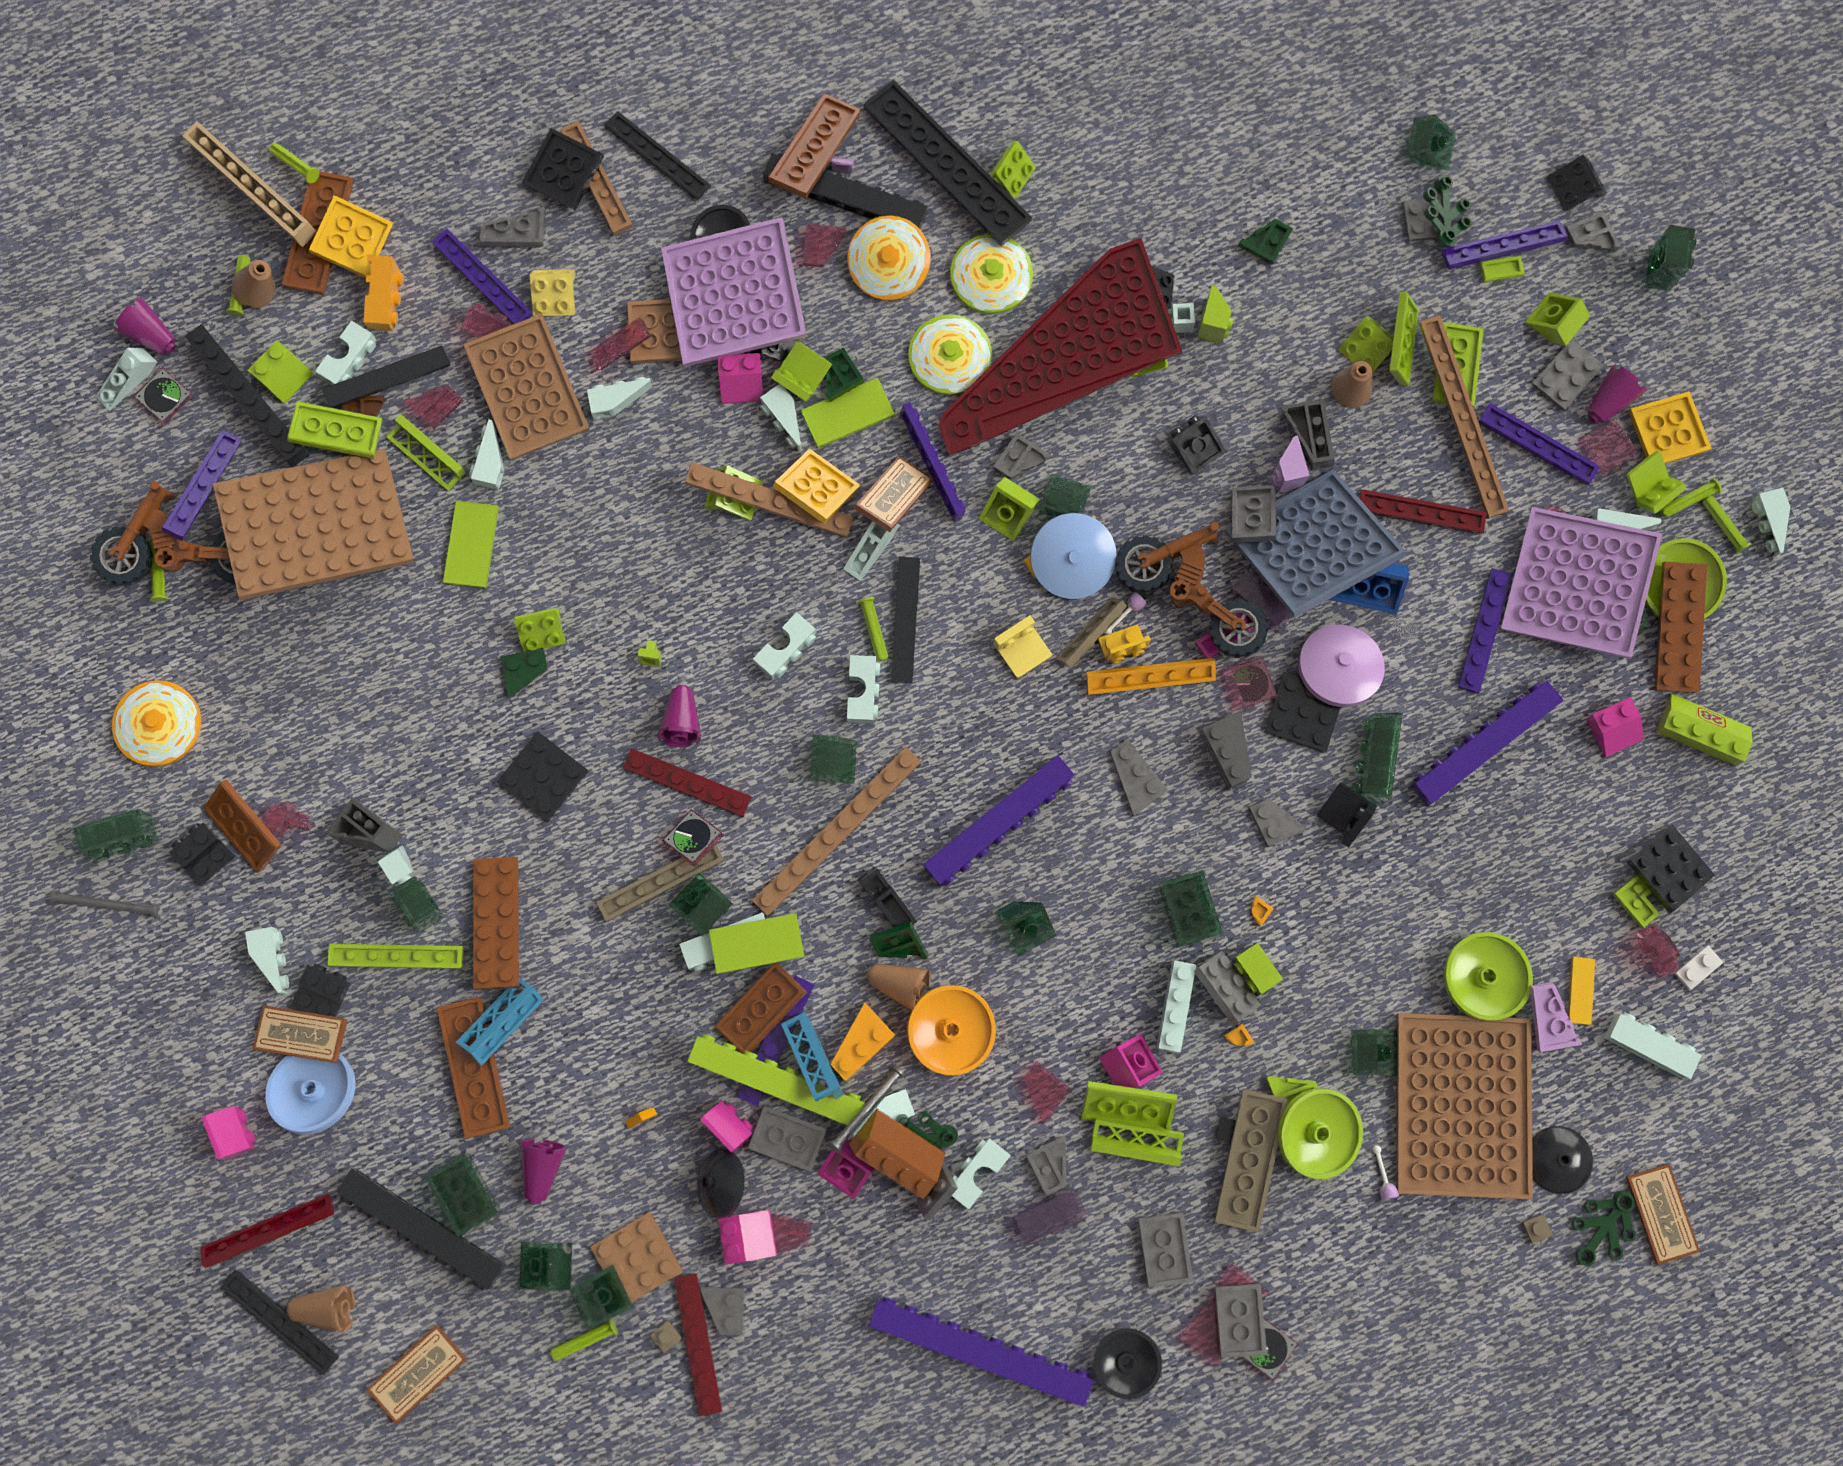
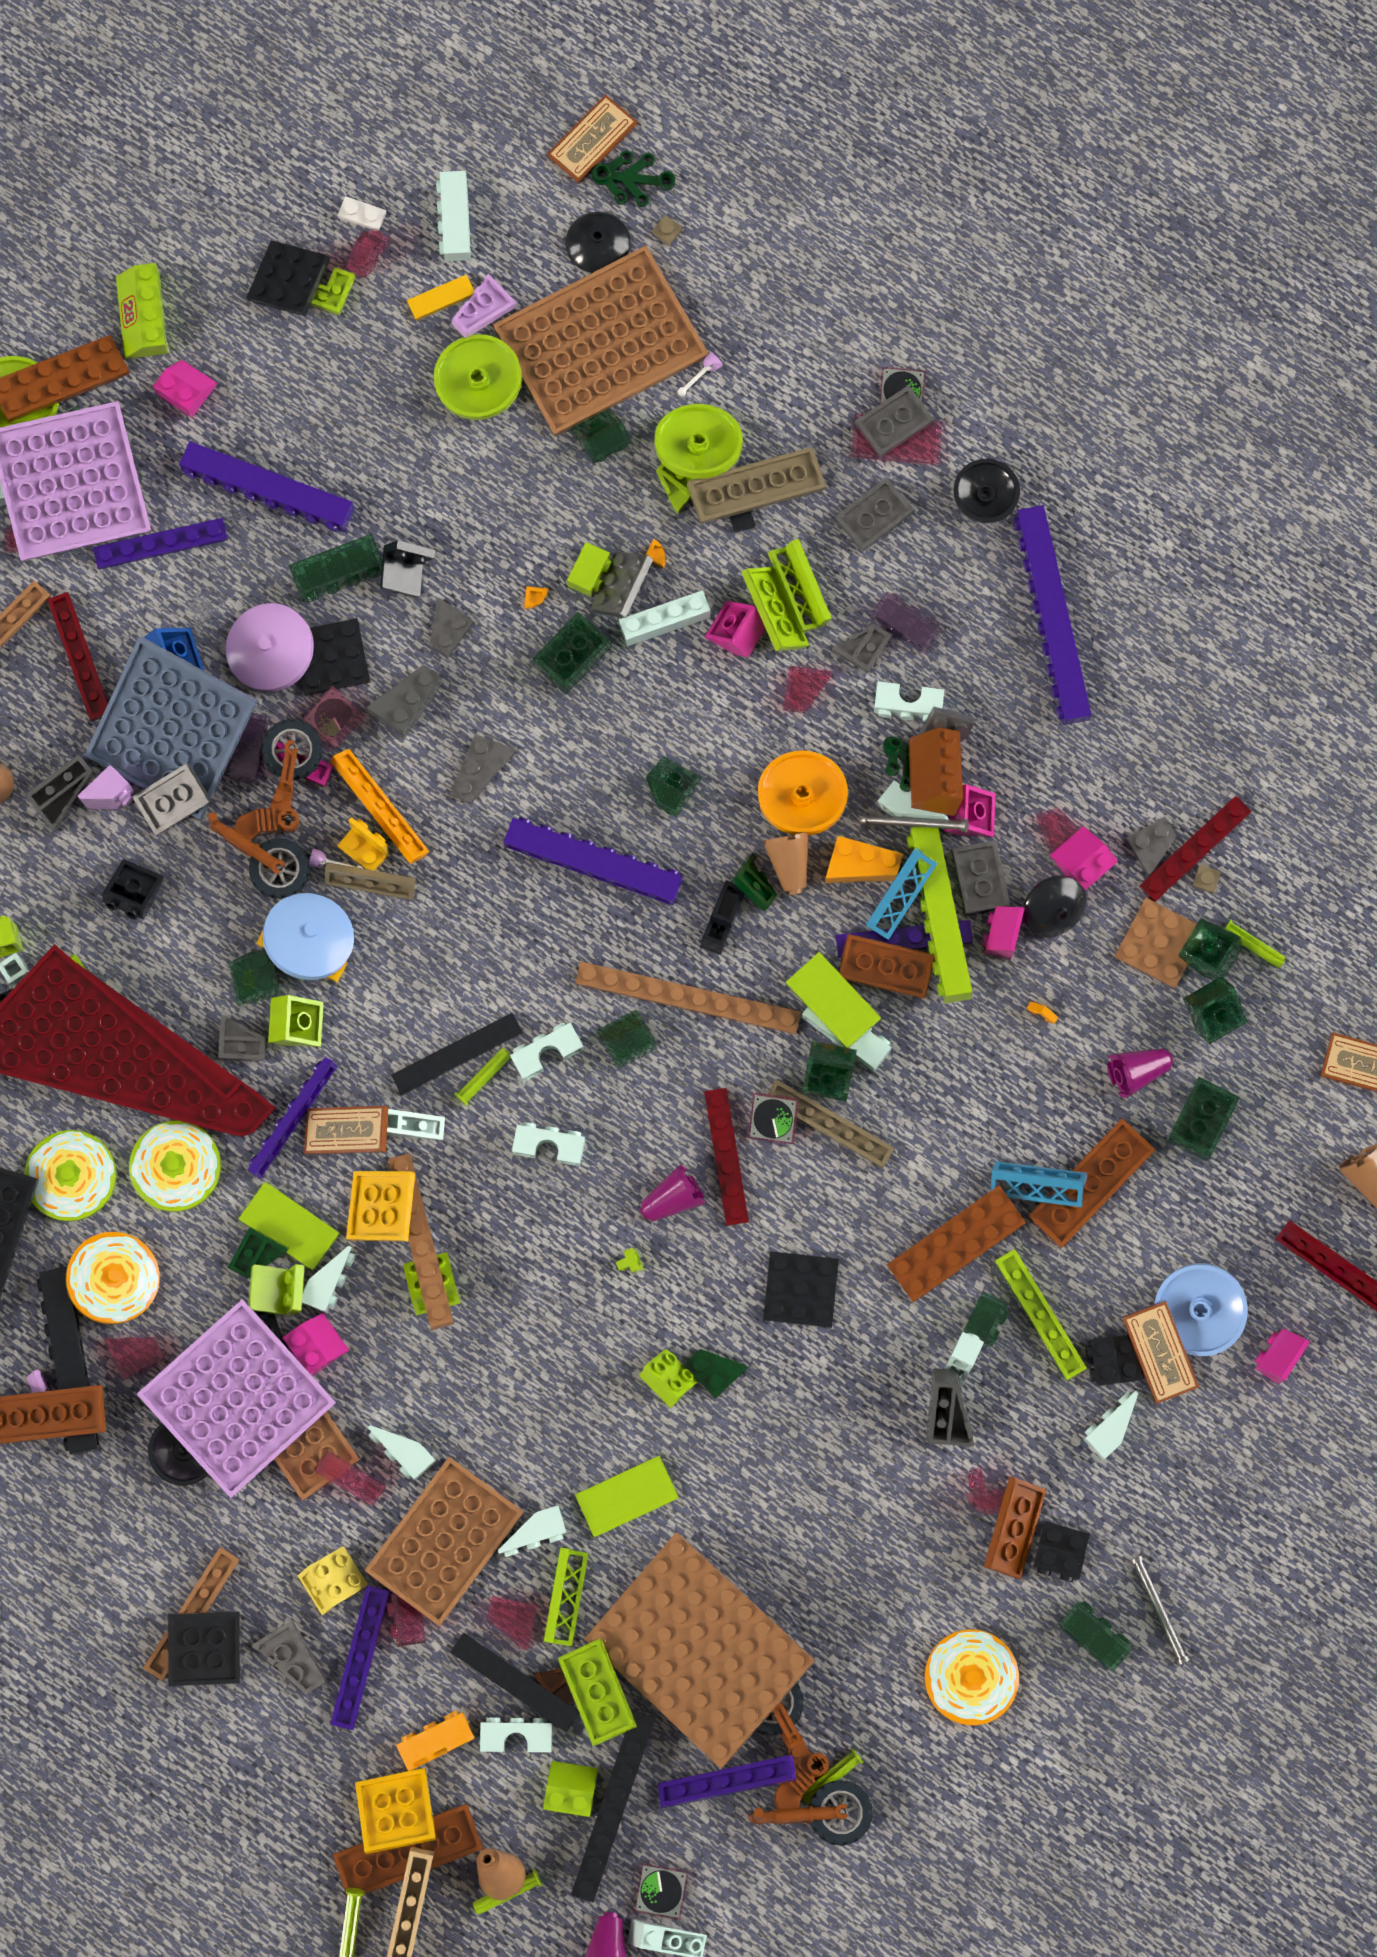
camera: 115 degrees left, 0 degrees up
black brick [336,1168,506,1291] -> none
black tile [604,111,711,201] -> none
light yellow bracket [993,615,1052,678] -> none

